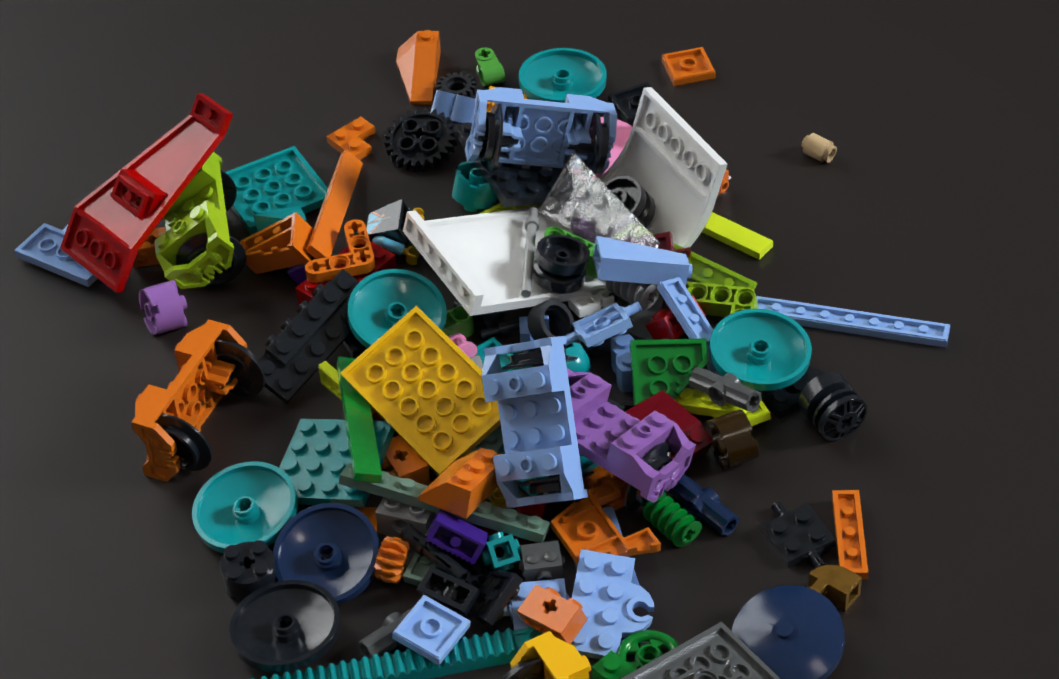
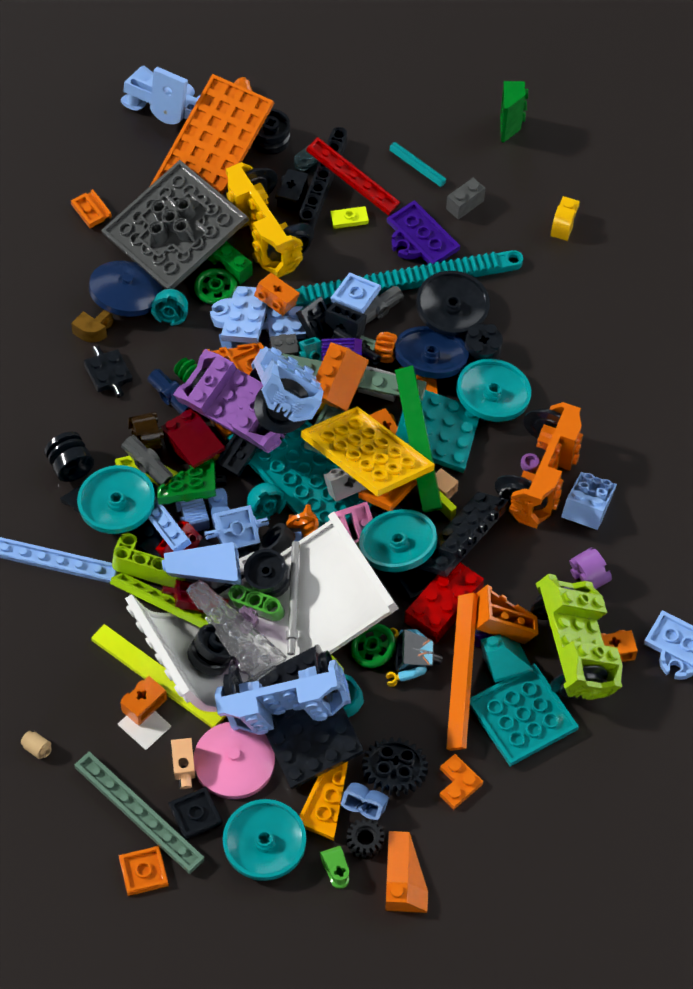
camera: 175 degrees right, 15 degrees up
red wing [60,93,233,292] -> none
orange beam [305,219,375,283] -> none
orange plate [832,490,868,580] -> none
none -> sand green plate [74,752,205,874]
none -> teal cylinder [151,289,188,326]
none -> orange hair [286,504,319,537]
none -> light nougat brick [436,468,459,499]
none -> medium lavender tile [521,453,540,473]
none -> light blue slope [561,472,617,530]

